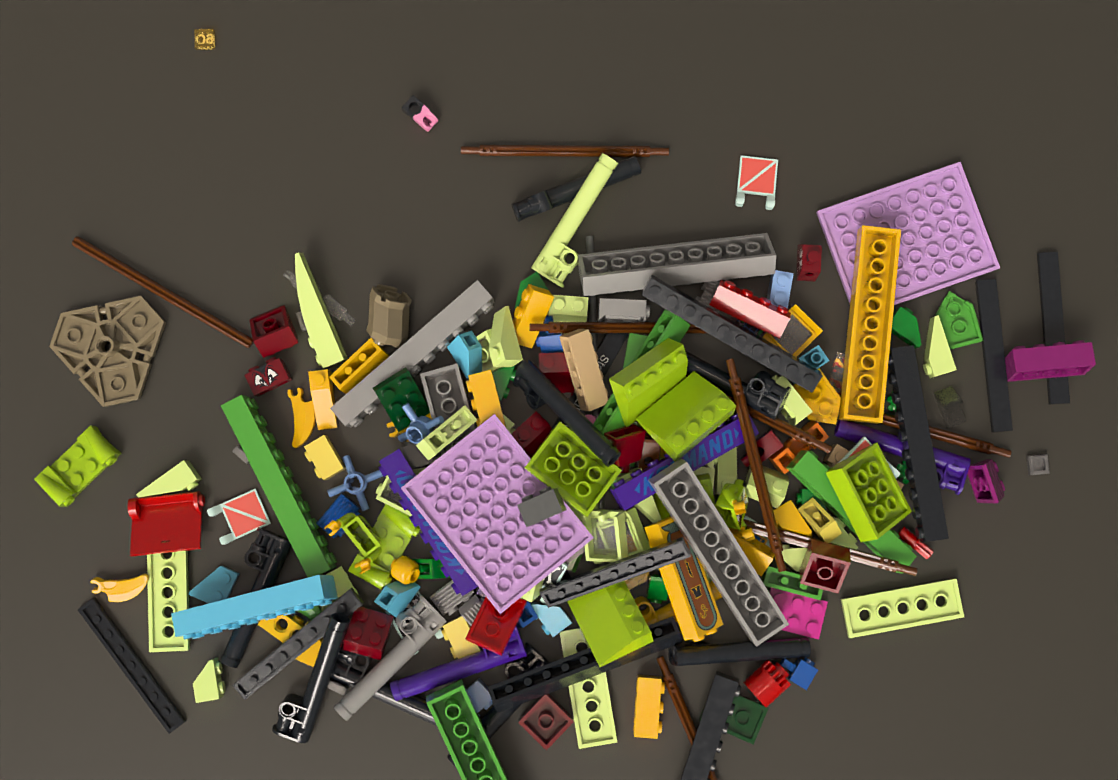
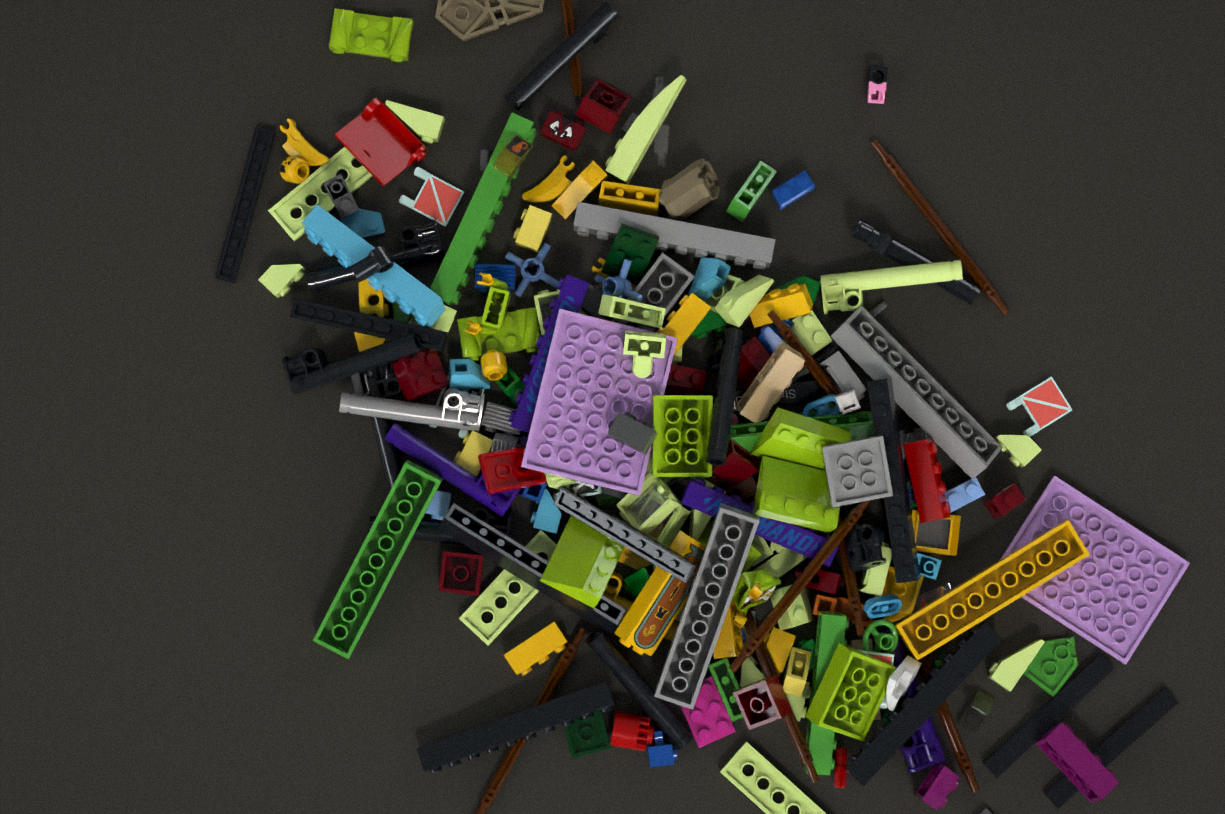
camera: 50 degrees right, 0 degrees up
green slope [891,307,921,349] -> none
none -> yellow head [280,157,310,184]
none -> dark grey slope [323,174,359,219]
none -> black piece [350,246,394,283]
none -> clear yellow slope [493,135,533,179]
none -> black piece [505,1,622,111]
none -> yellowish green brick [623,330,666,378]
none -> bright green slope [726,160,777,222]
none -> blue brick [771,170,815,210]
none -> dark azure plate [803,394,840,417]
none -> light grey plate [821,435,893,507]
none -> tile [834,388,861,415]
none -> bright green piece [862,619,898,654]
none -> dark azure plate [863,594,902,618]
none -> white slope [886,655,922,712]
none -> yellowish green slope [994,435,1041,468]

